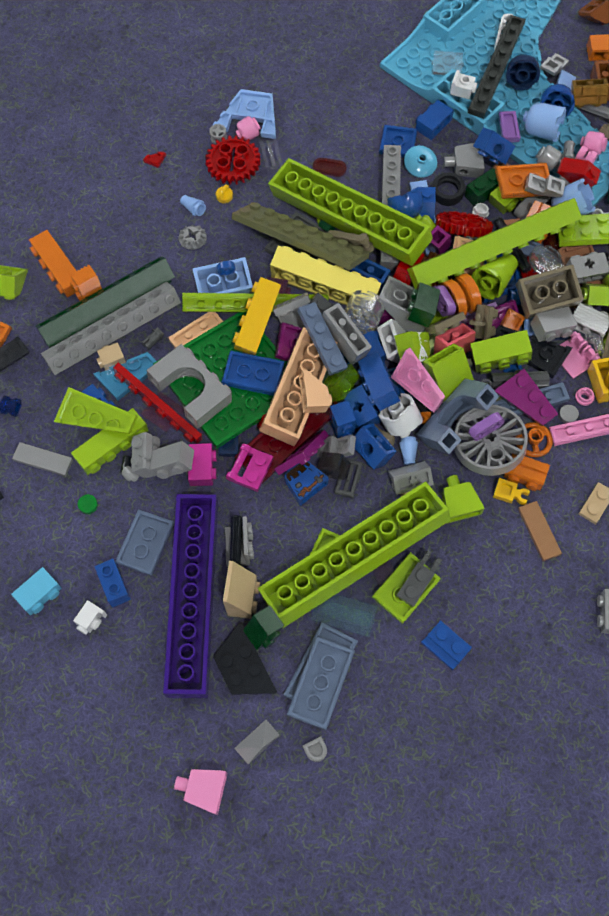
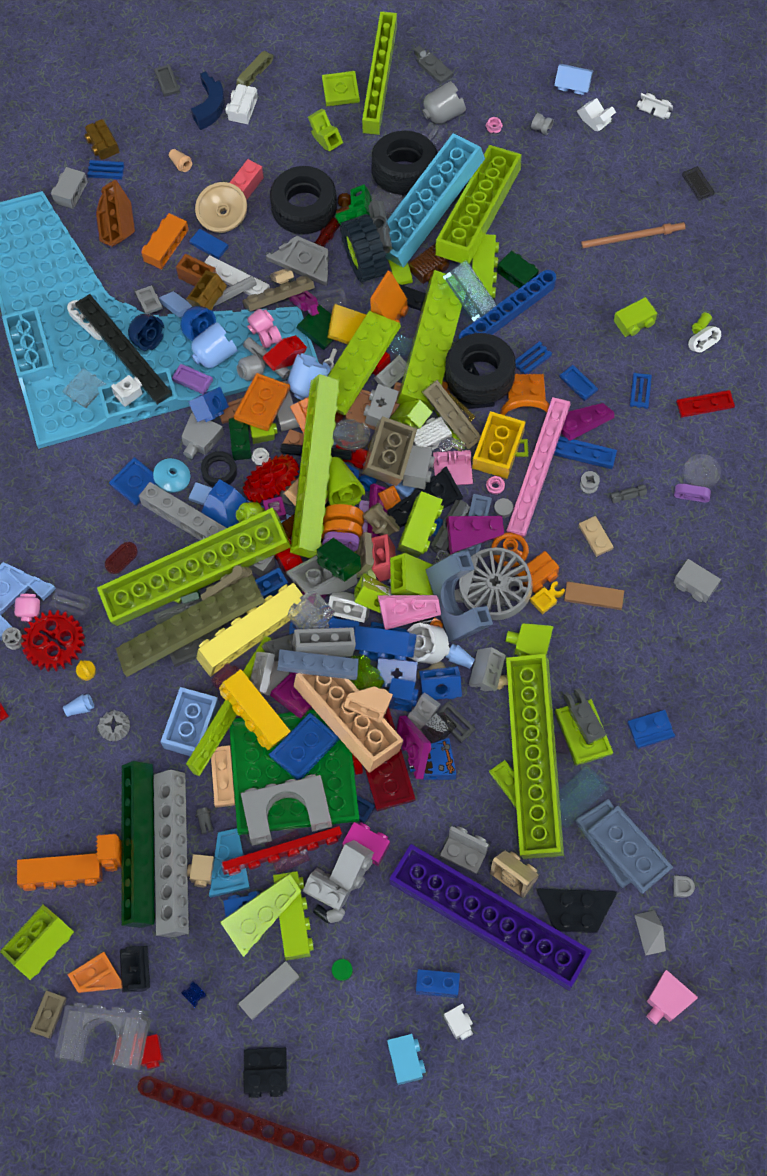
camera: 60 degrees left, 0 degrees up
sand blue tile [115,509,175,576] -> none
blue tile [217,261,236,276] -> none
dark pink plate [226,444,274,492] -> none
black axle [230,516,242,565] -> none
dark green brick [243,605,284,650] -> none
blue cylinder [387,192,423,218] -> none
blue brick [416,100,454,140] -> none
medium lavender beam [468,412,505,441] -> none
light grey slope [524,173,565,197] -> none

